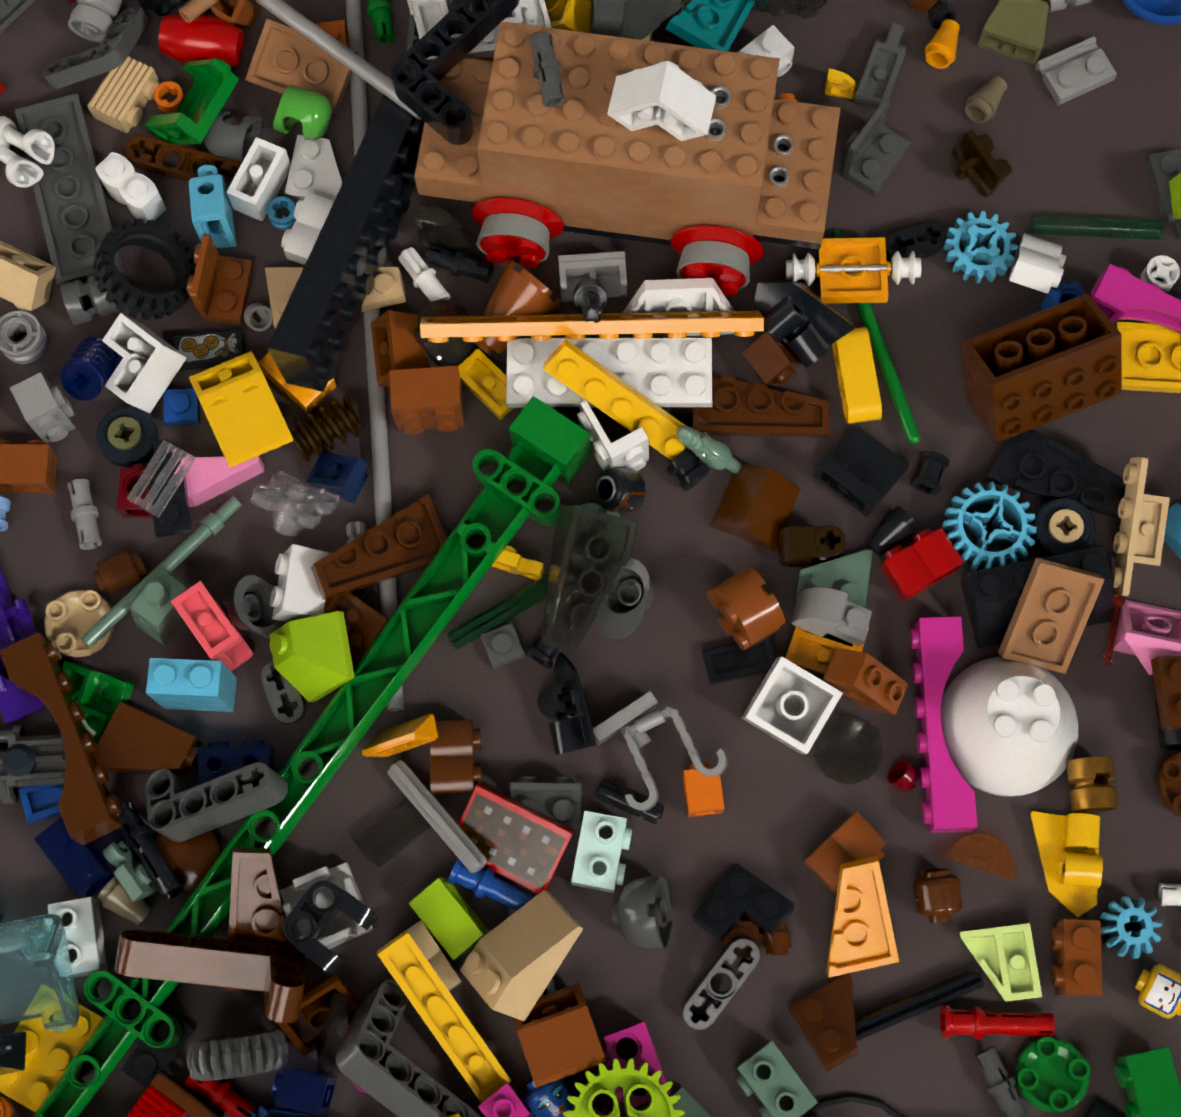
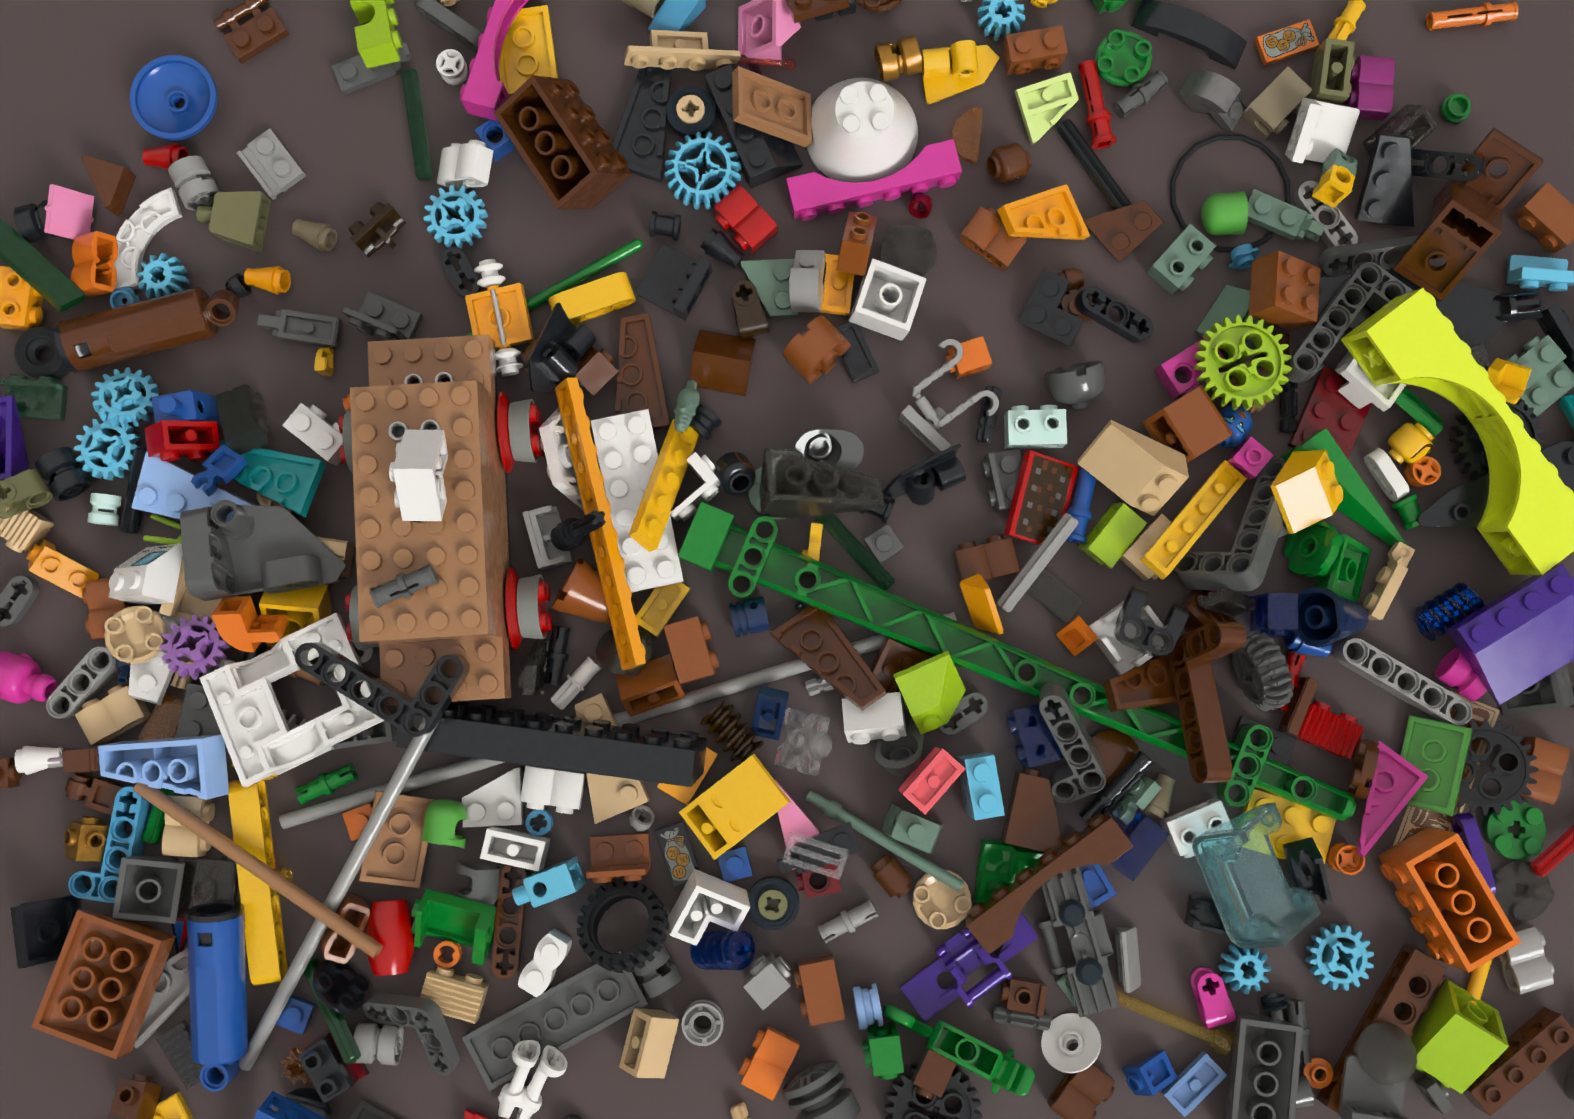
camera: 105 degrees left, 10 degrees up
none -> dark blue piece [729,596,770,637]
none -> orange plate [1055,615,1098,656]

